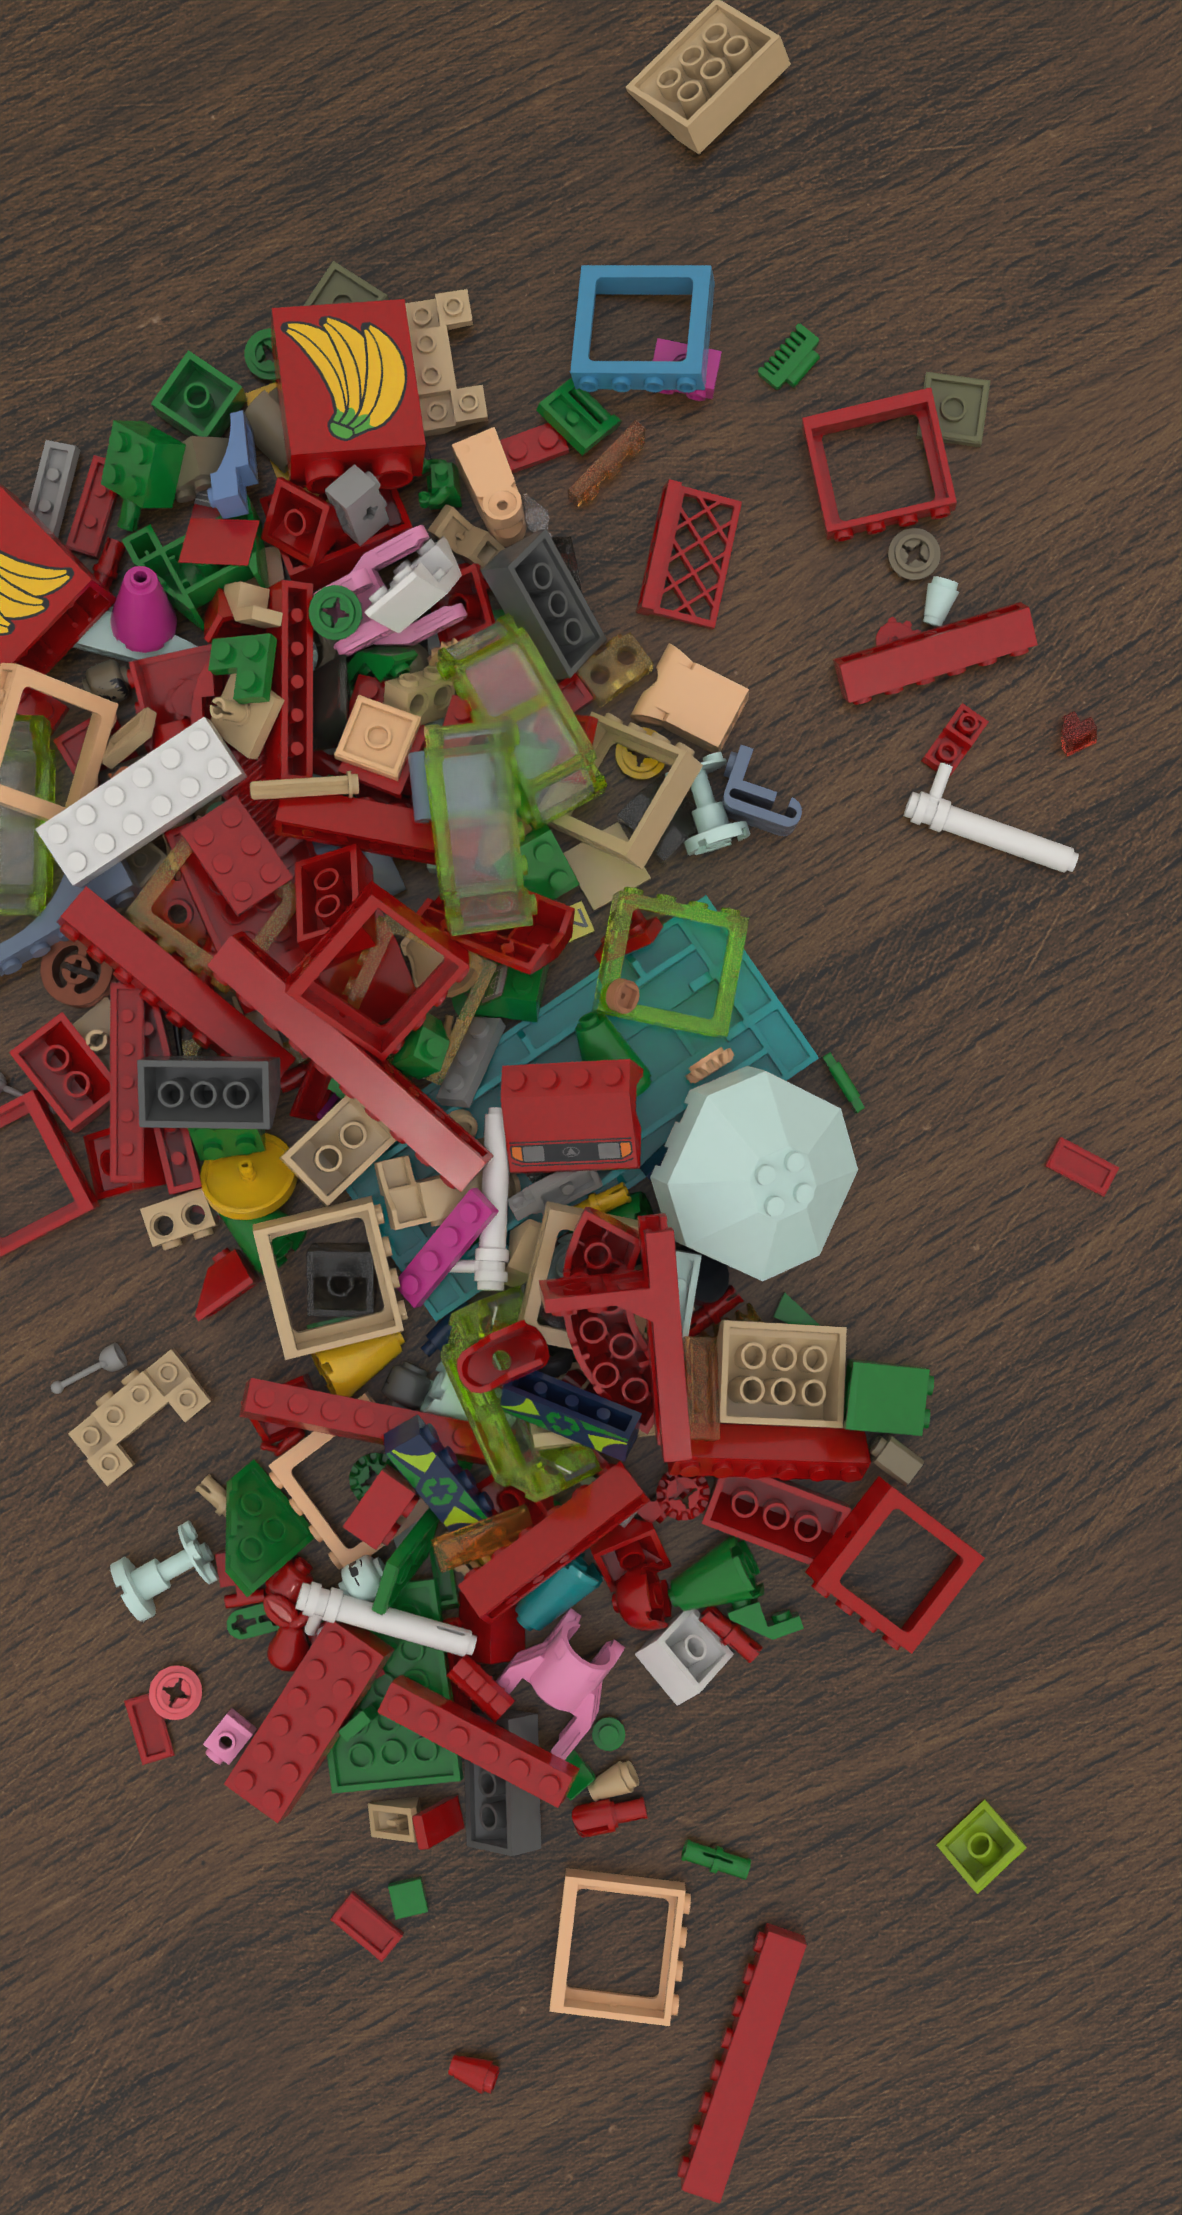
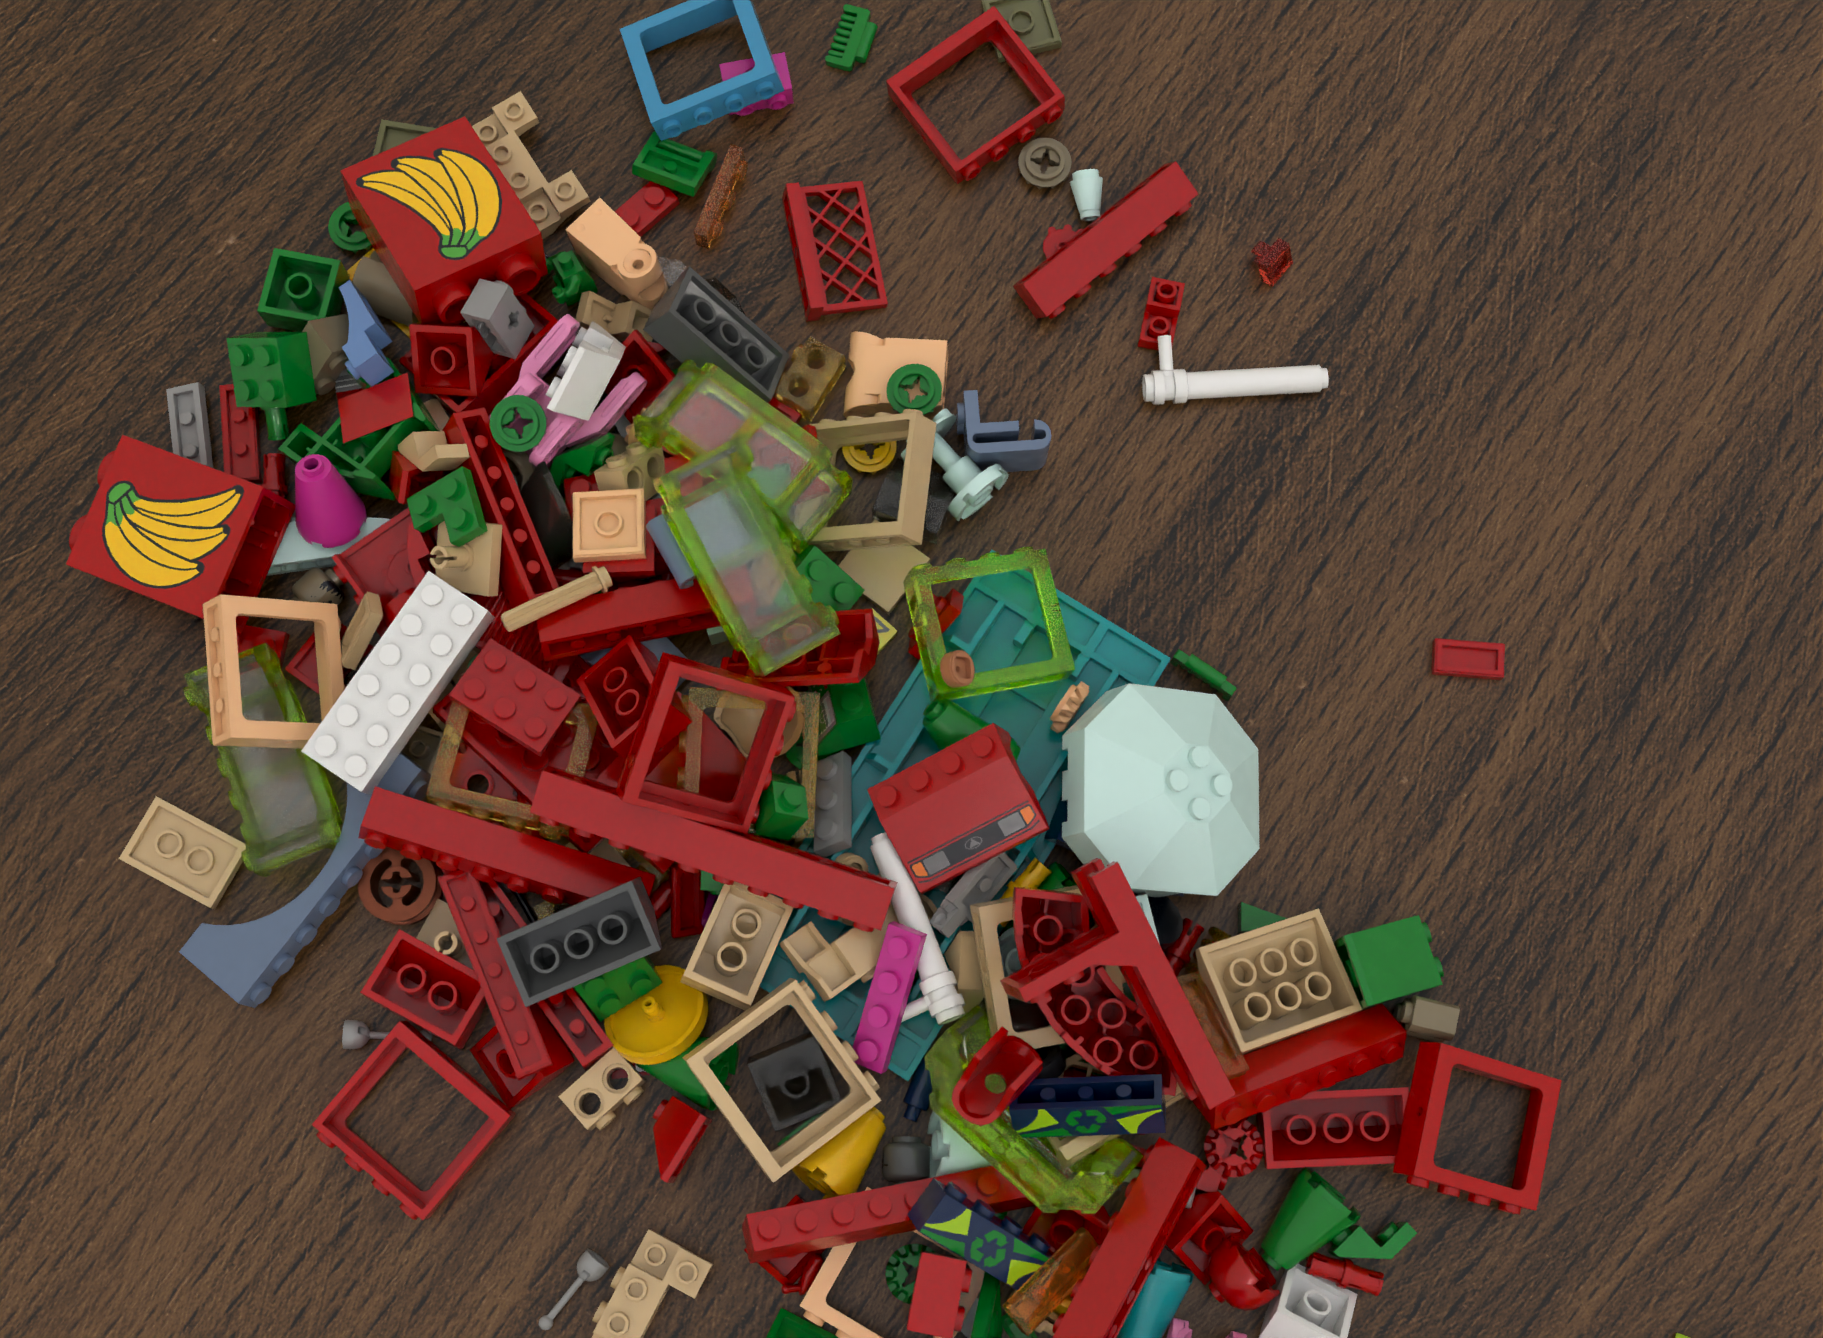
camera: 30 degrees left, 10 degrees down
none -> green gear [887,364,942,415]

